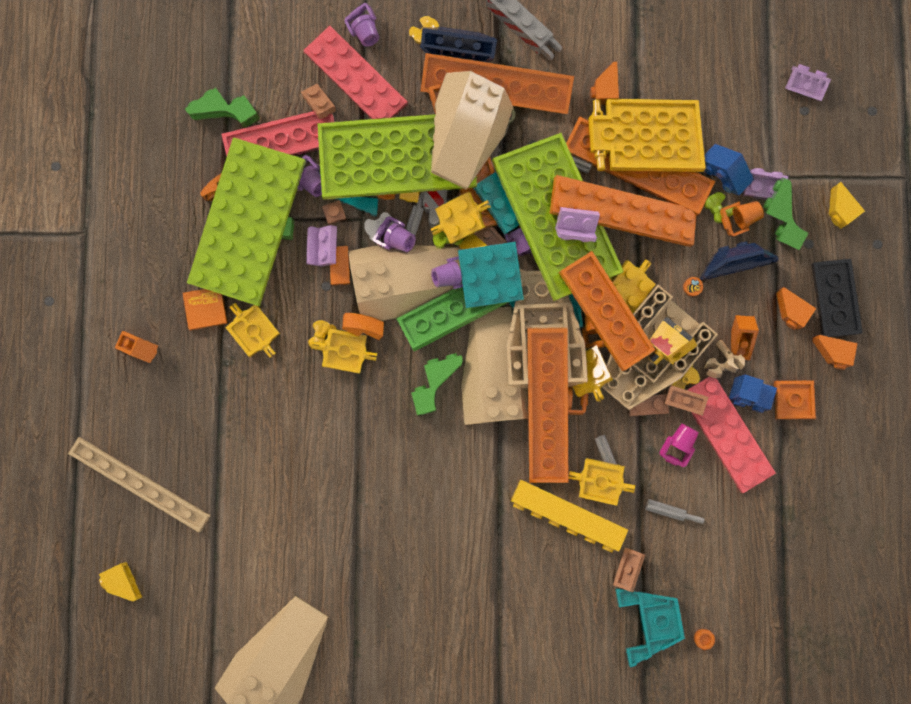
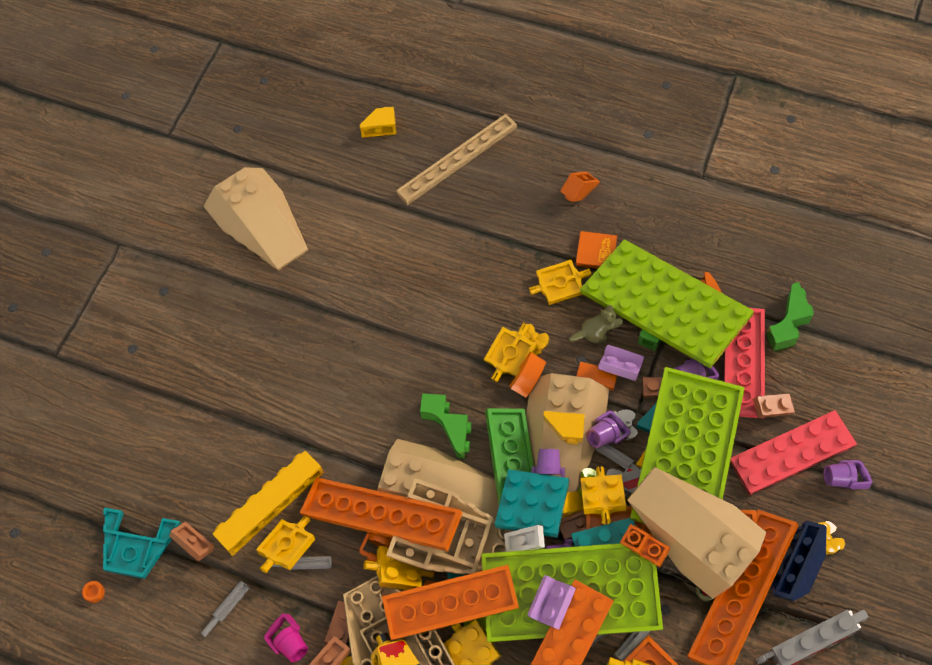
camera: 115 degrees right, 20 degrees down
none -> white plate [504,525,545,552]
none -> yellow slope [543,411,585,445]
none -> olive animal [569,305,623,345]
none -> orange slope [620,524,670,567]

